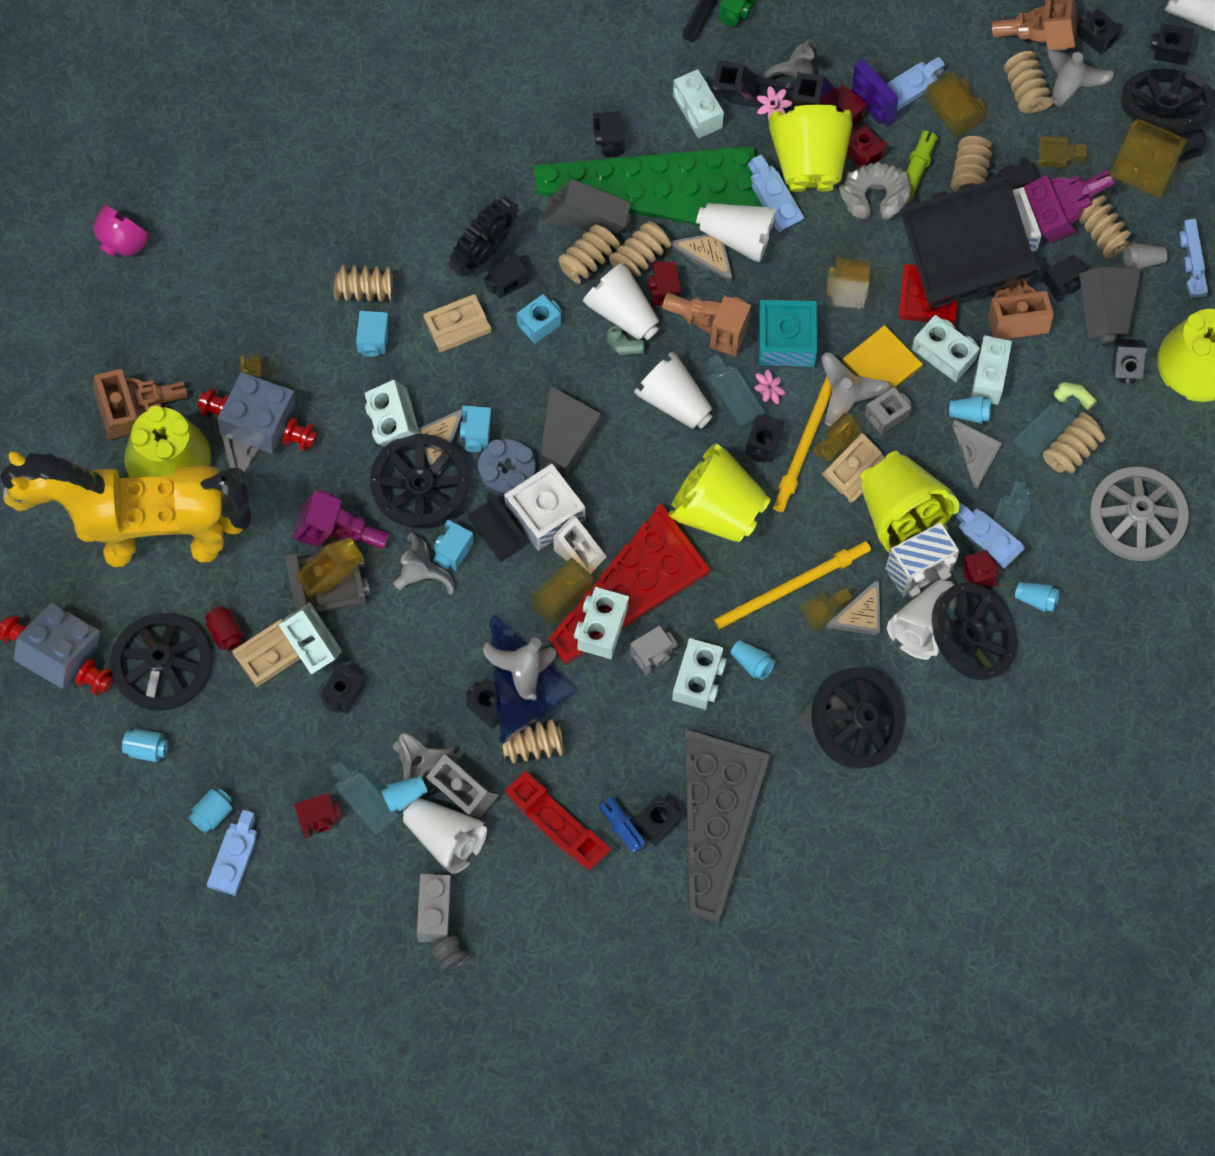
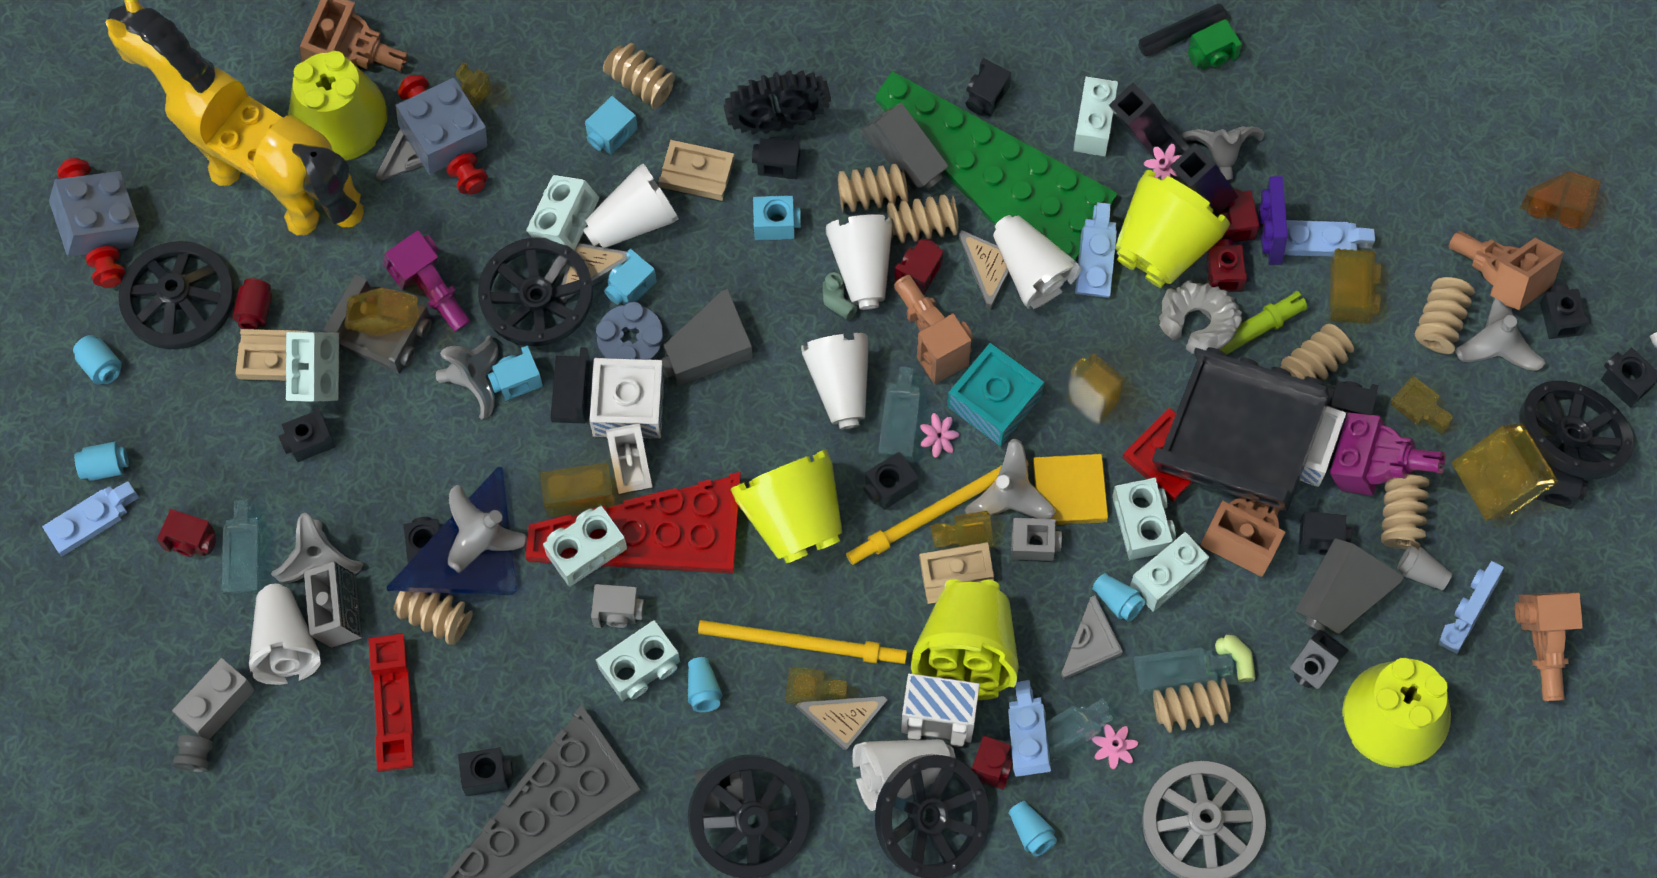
camera: 40 degrees right, 0 degrees up
medium azure cone [381,776,428,812] -> none
blue axle [599,797,646,853] -> none
none -> white cone [583,164,679,248]
none -> bright pink plant [1092,724,1138,769]

